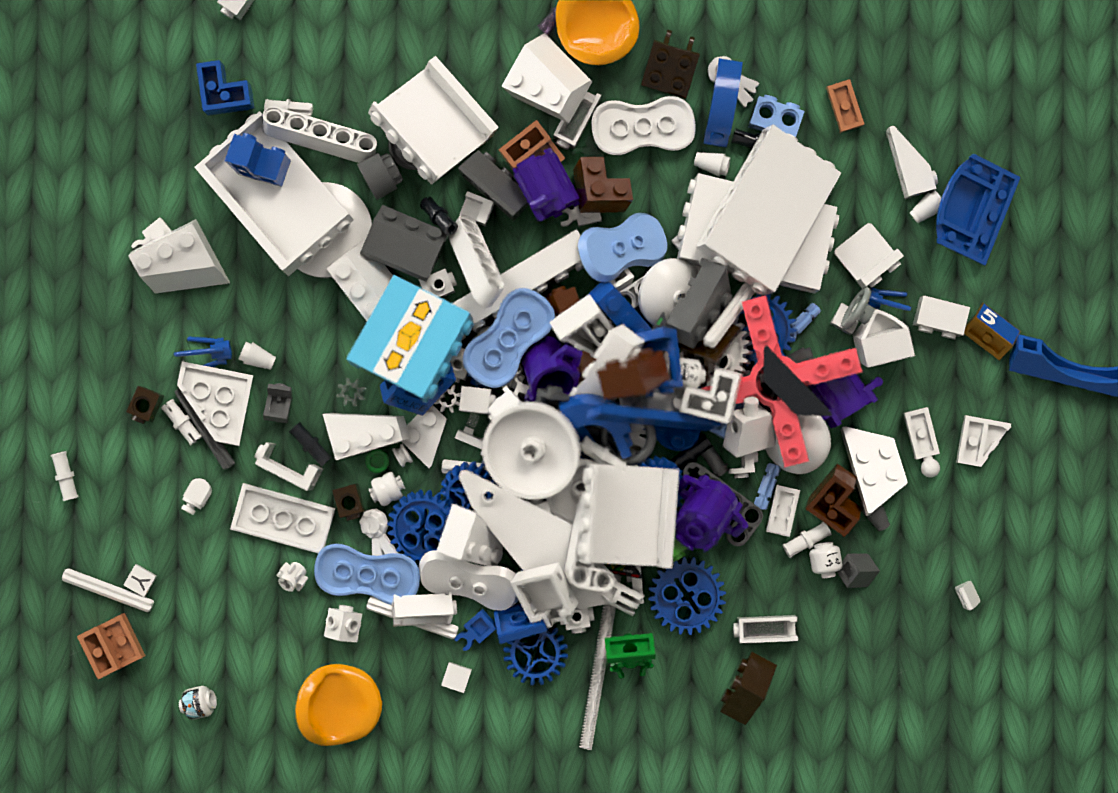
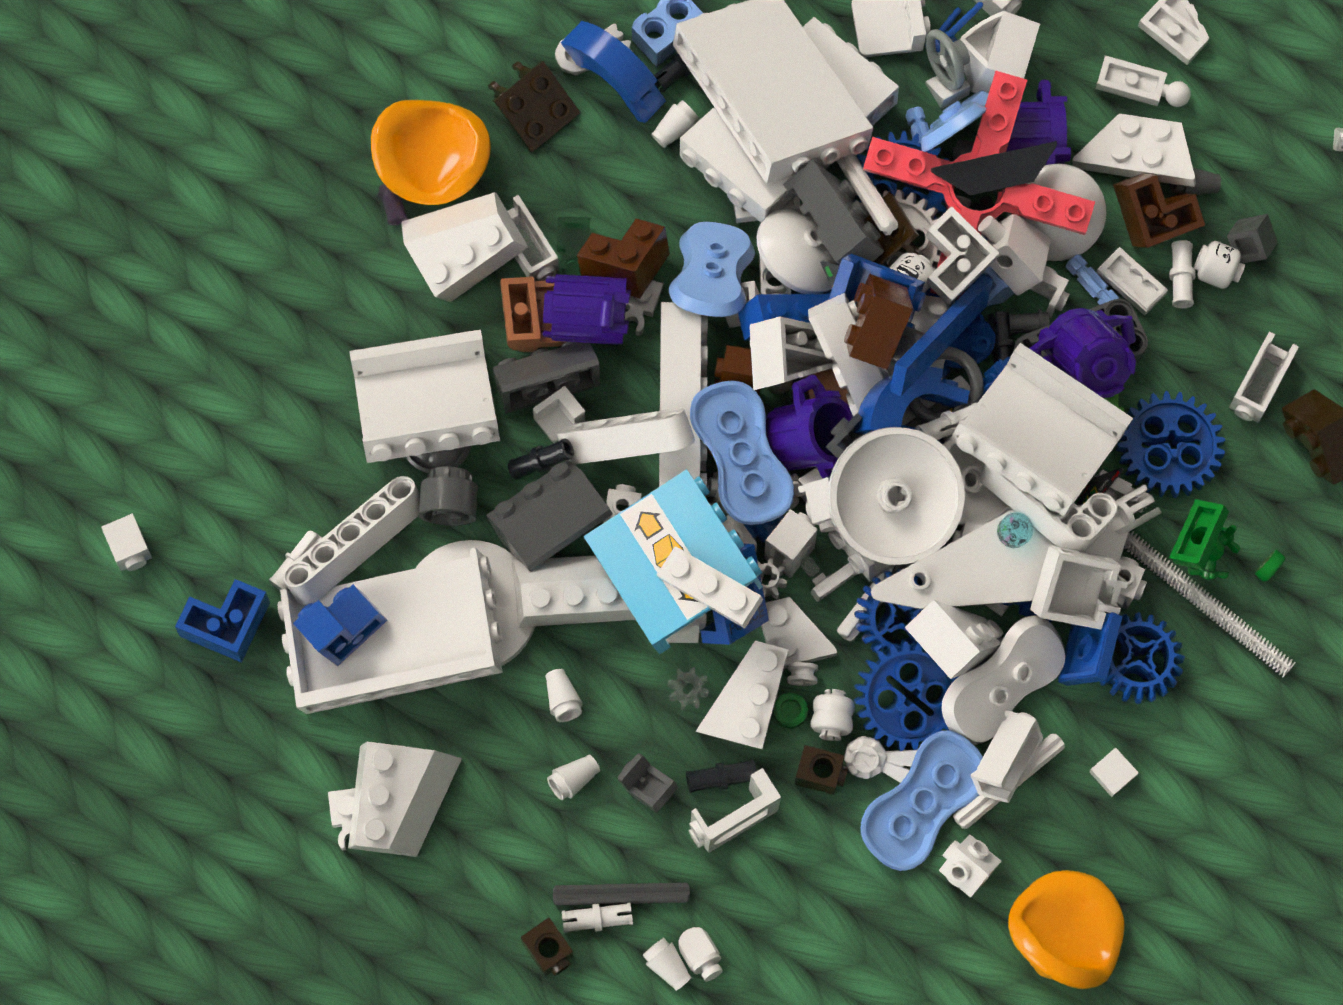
camera: 65 degrees left, 15 degrees down
blue plant [174,337,232,367] -> none
white plate [177,362,253,446] -> none
white tile [230,483,336,553] -> none
white gear [277,562,308,592] -> none
blue plate [454,609,496,651] -> none
white plate [592,96,695,155] -> none
none -> white cone [545,669,583,722]
none -> white cone [643,937,692,991]
none -> white plate [657,546,763,629]
none -> light blue plate [921,90,989,152]
none -> clear light blue tile [997,513,1033,548]
none -> green tile [1254,549,1286,582]

